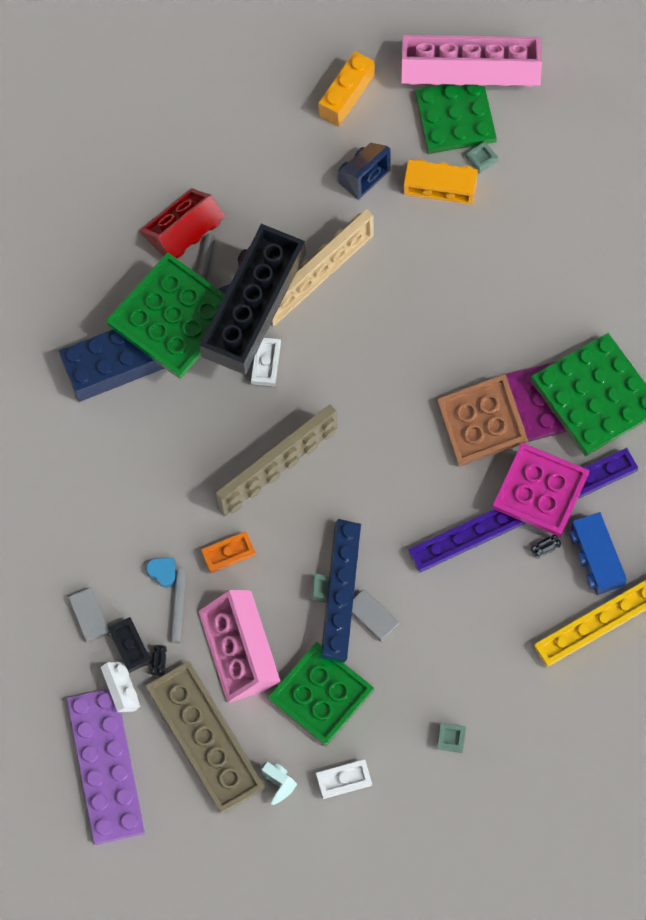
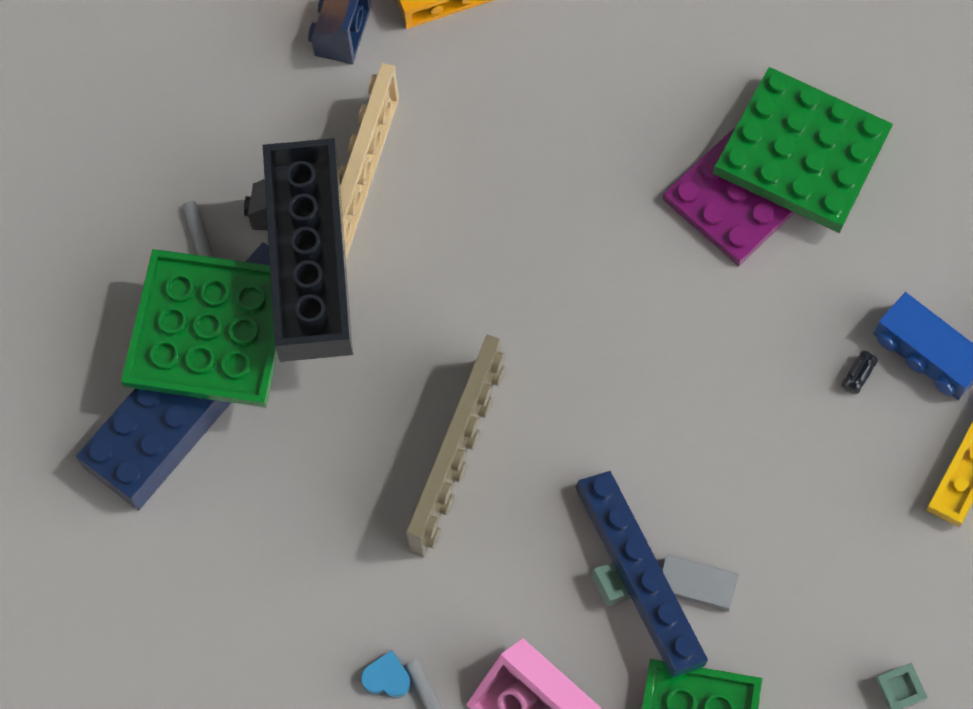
camera: 30 degrees left, 0 degrees up
red slope [139,188,225,259] -> none
orange plate [201,531,256,574] -> none
white plate [251,338,281,387] -> none
dark purple plate [408,448,638,573] -> none
nougat plate [437,374,529,467] -> none
dark pink plate [492,443,590,537] -> none

